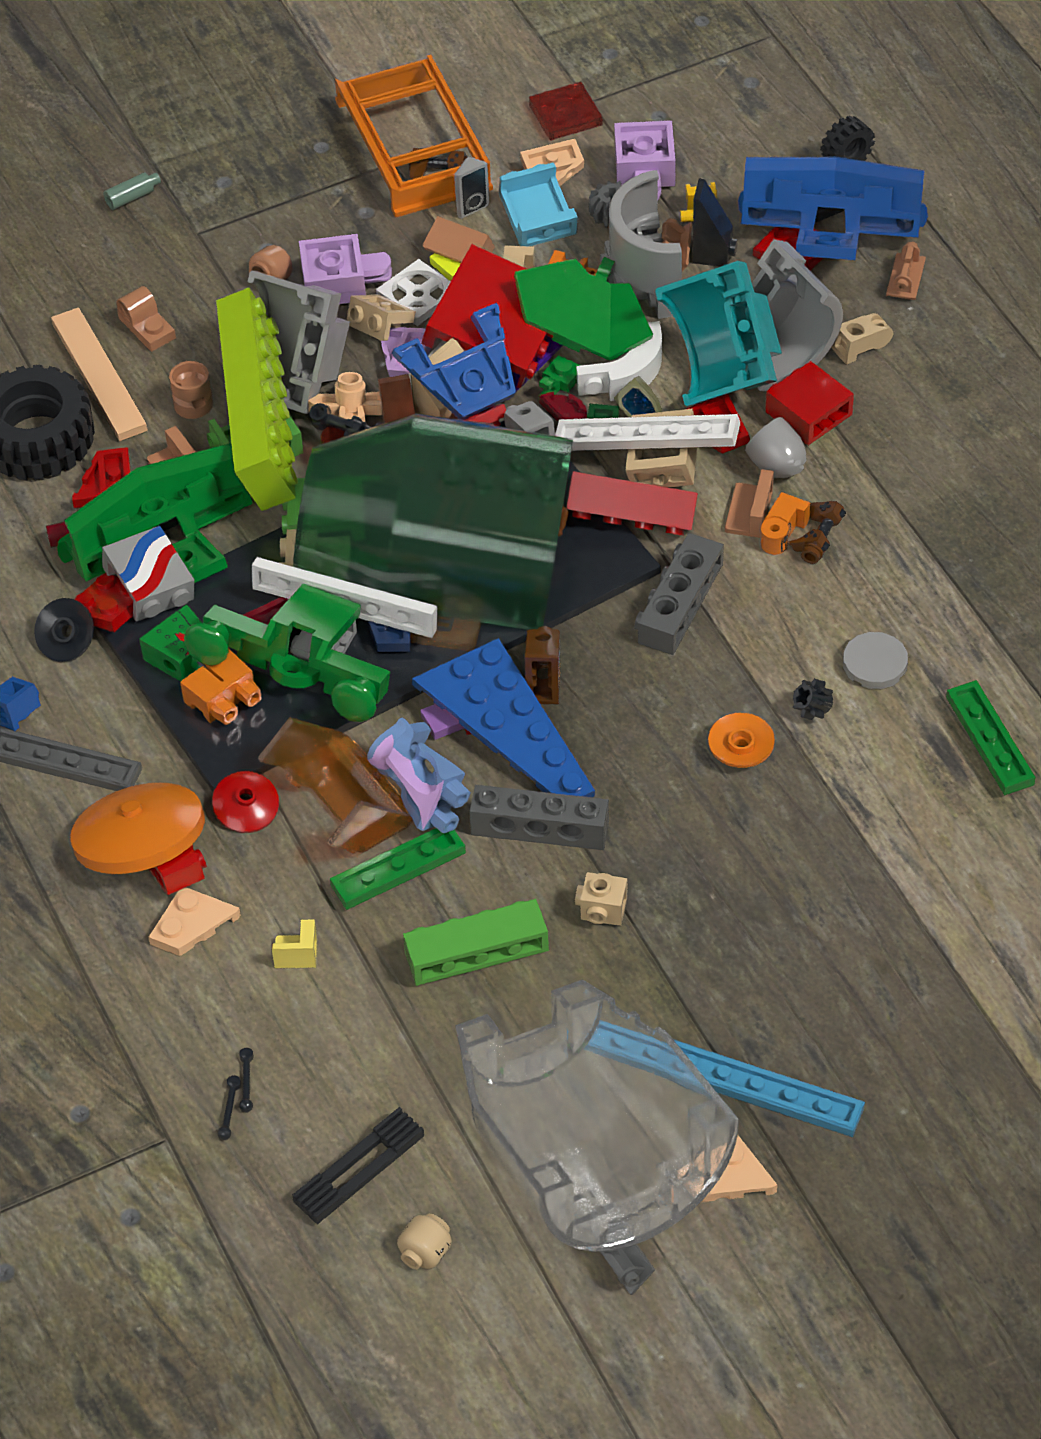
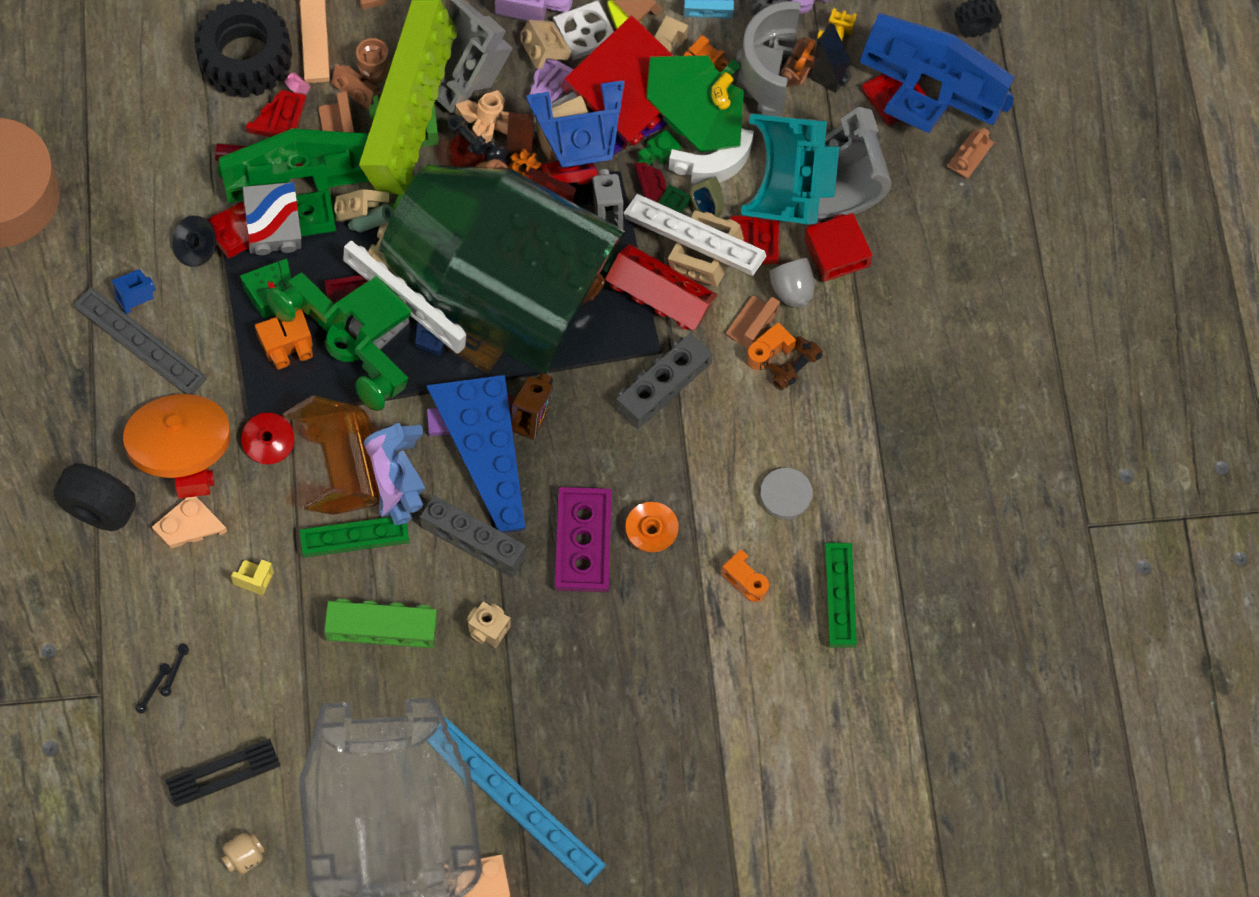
camera: 15 degrees right, 15 degrees up
black gear [793,678,833,720] -> none
tan leg [831,313,893,365] -> none
none -> black tyre [53,463,136,531]
none -> bright pink tile [285,72,311,94]
none -> nougat hinge [331,64,382,111]
none -> tan bracket [334,189,389,222]
none -> sand green cylinder [348,204,395,232]
none -> magenta plate [555,487,612,592]
none -> yellow arm [710,72,733,110]
none -> orange leg [721,549,769,602]
none -> orange piece [794,38,816,76]

